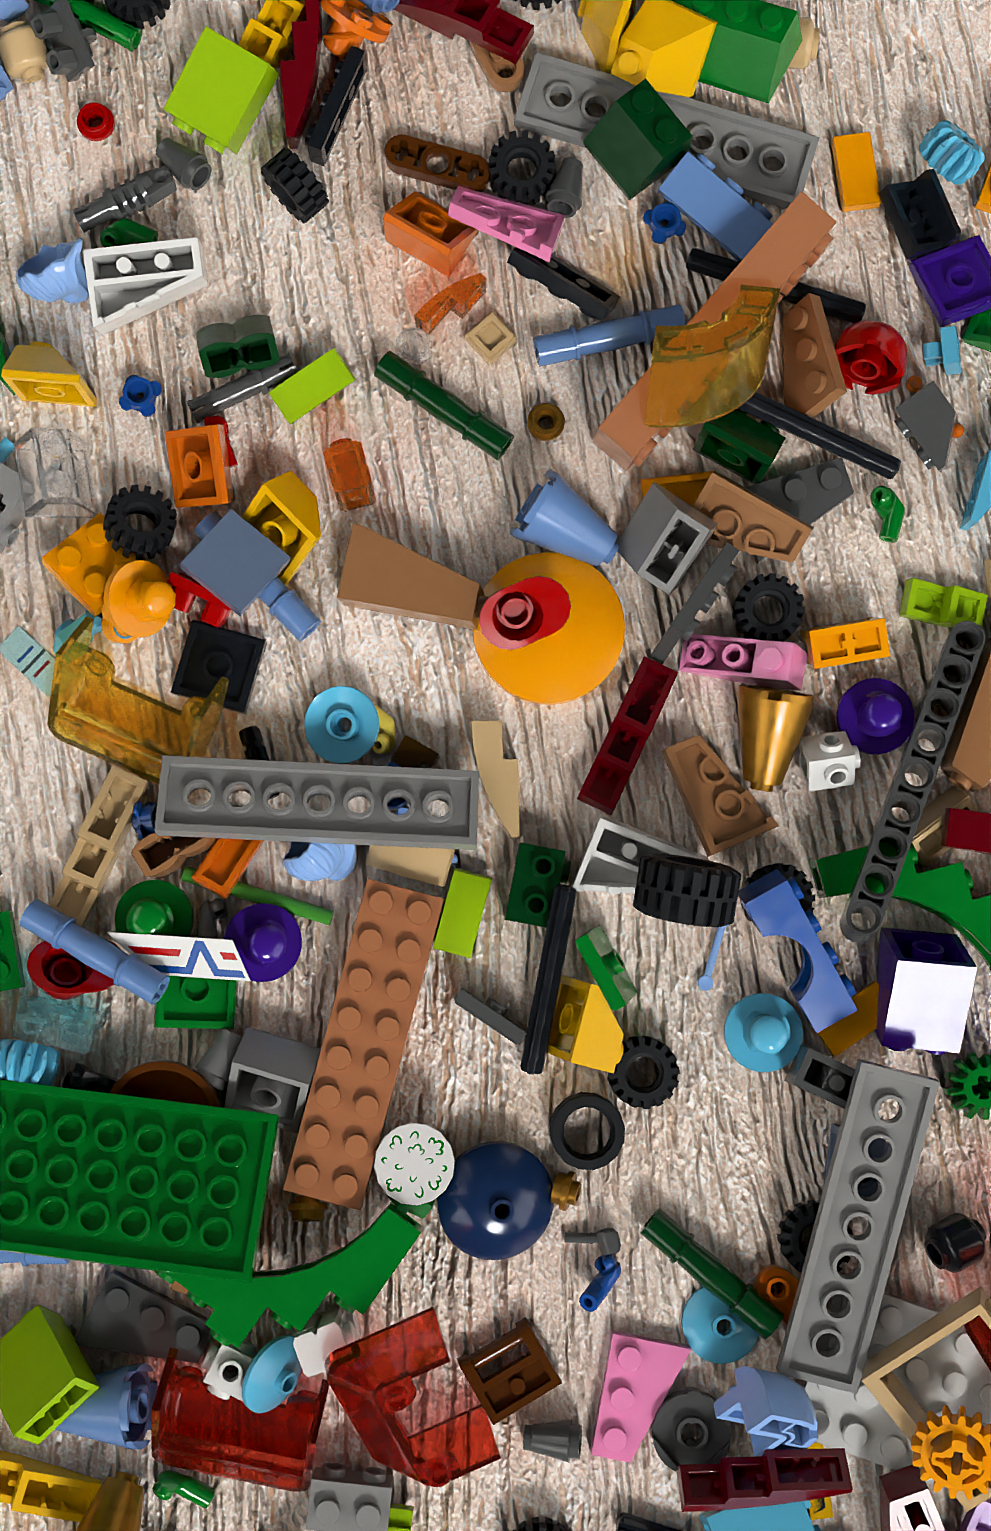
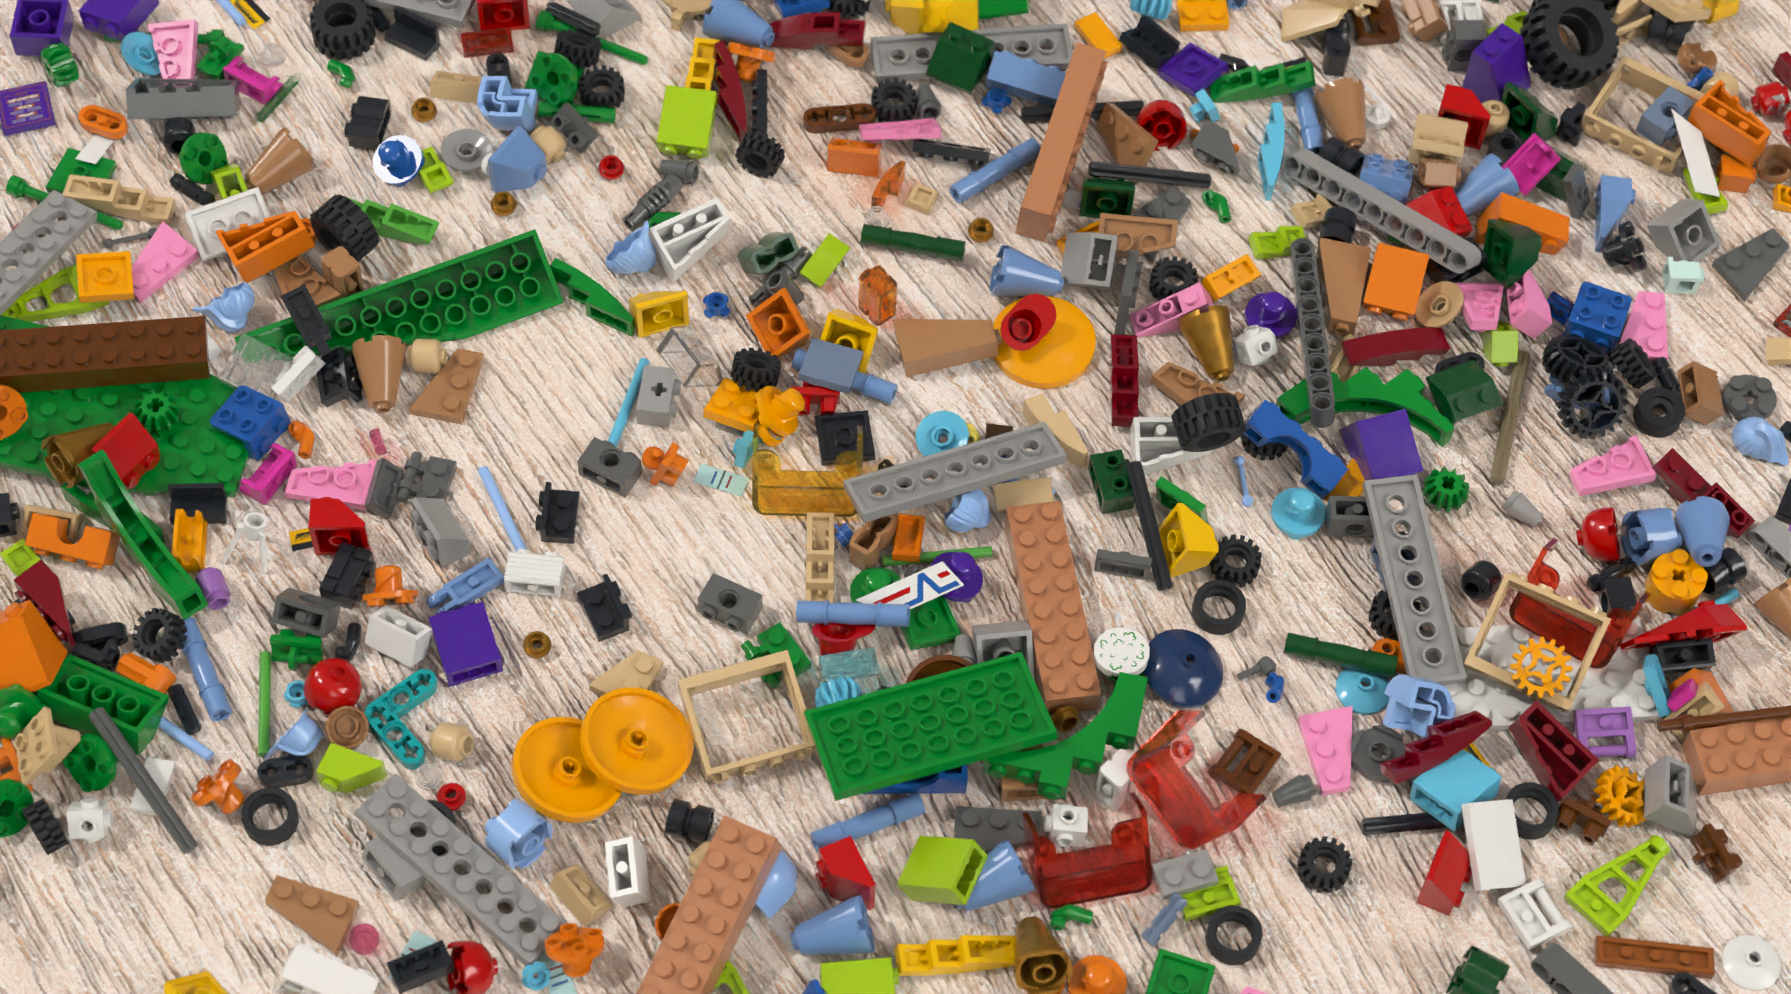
camera: 20 degrees left, 25 degrees down
medium azure dish [242,1335,303,1413] -> none
lime slope [433,868,492,958] -> none
pearl gold plate [551,1171,582,1211] -> none
clear yellow panel [645,285,780,428] -> none
none -> dark grey cone [766,271,804,305]

